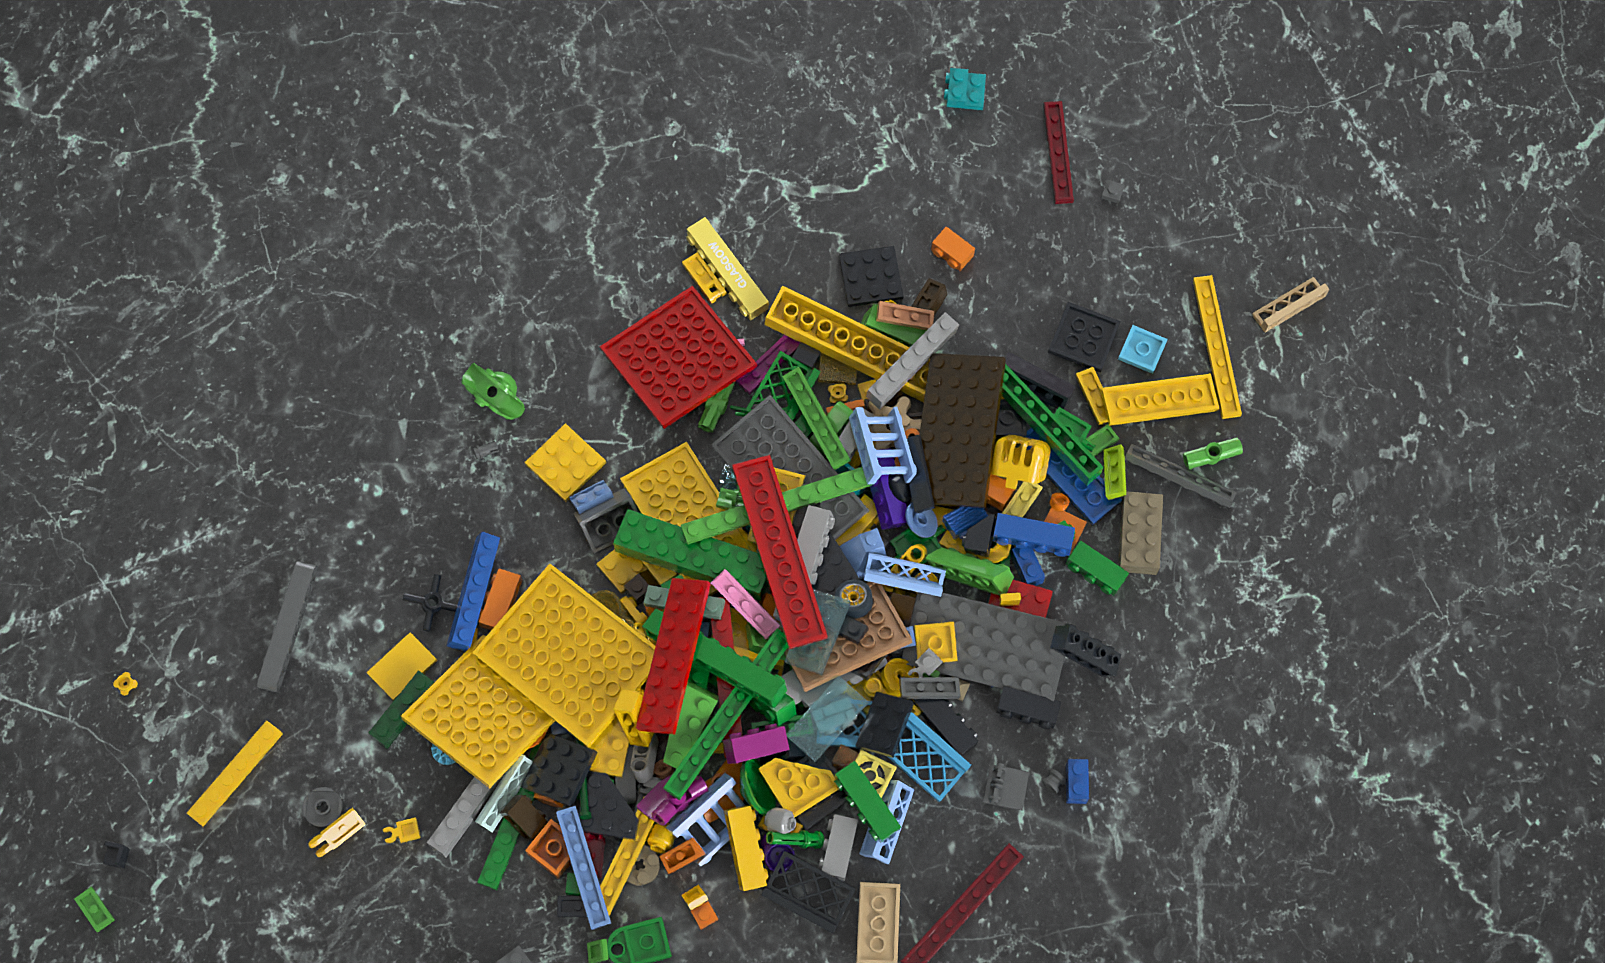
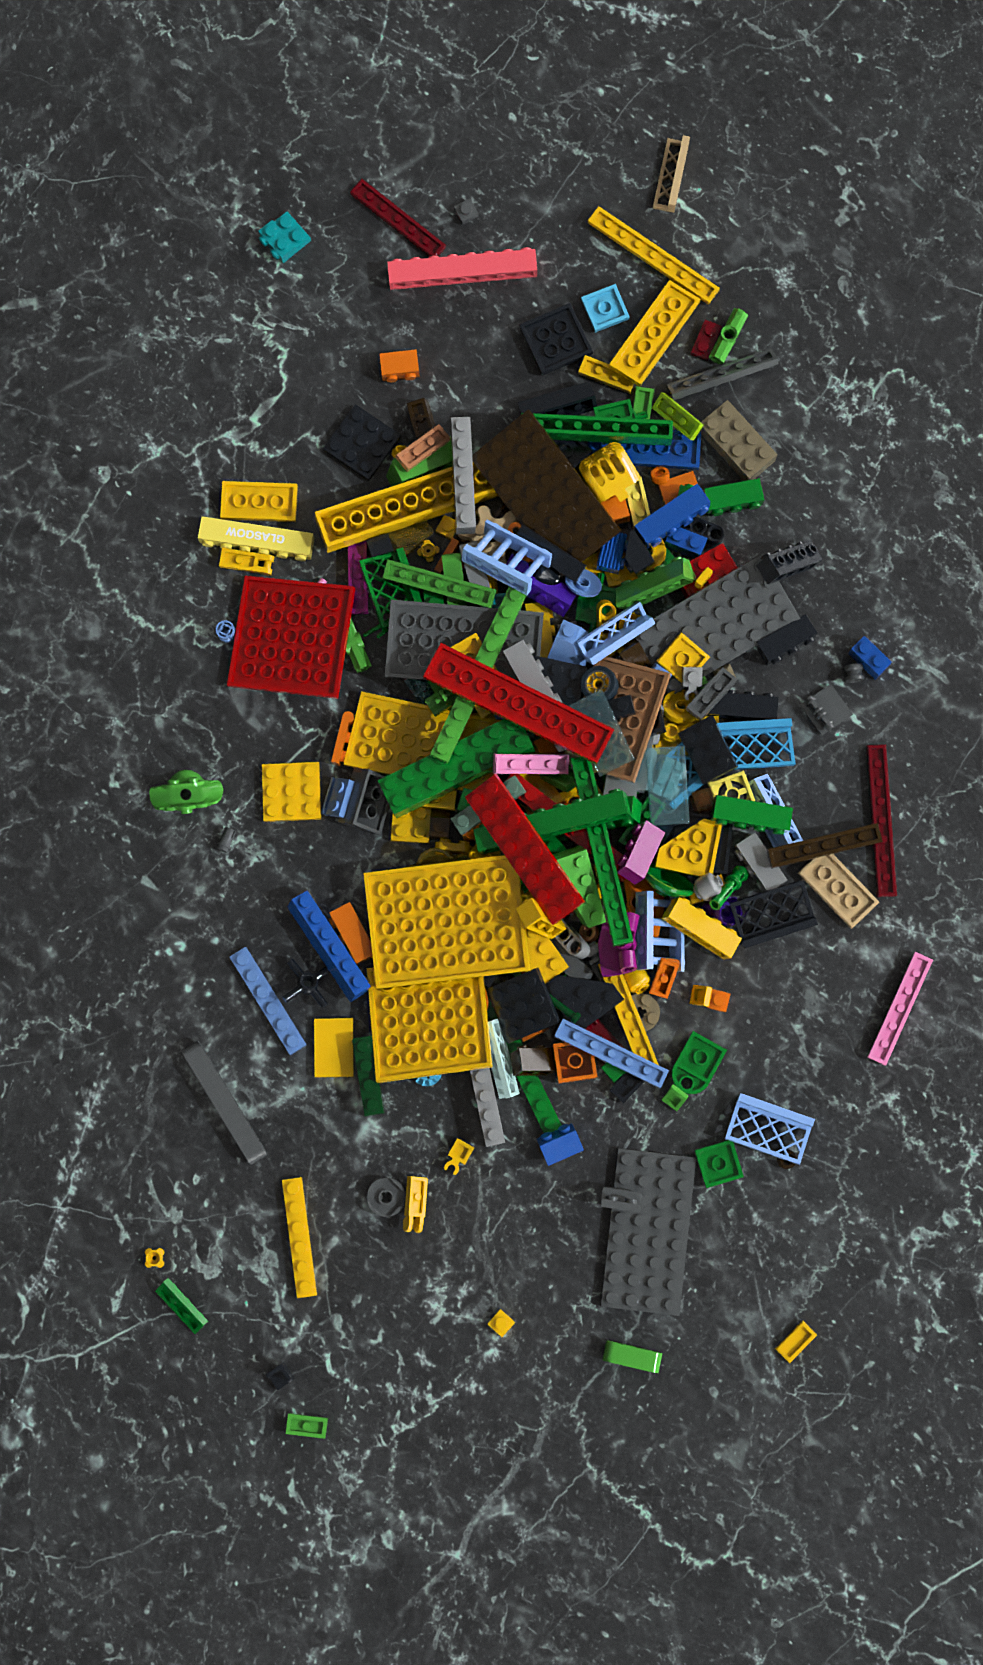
camera: 40 degrees left, 10 degrees up
none -> green plate [155,1278,208,1334]
none -> medium blue wheel [216,620,236,643]
none -> yellow plate [220,481,298,522]
none -> medium blue plate [230,947,307,1055]
none -> orange plate [331,711,355,766]
none -> coral brick [387,247,537,290]
none -> blue brick [536,1123,584,1166]
none -> black beam [681,517,724,547]
none -> dark red plate [691,319,722,362]
none -> dark brown plate [766,823,883,869]

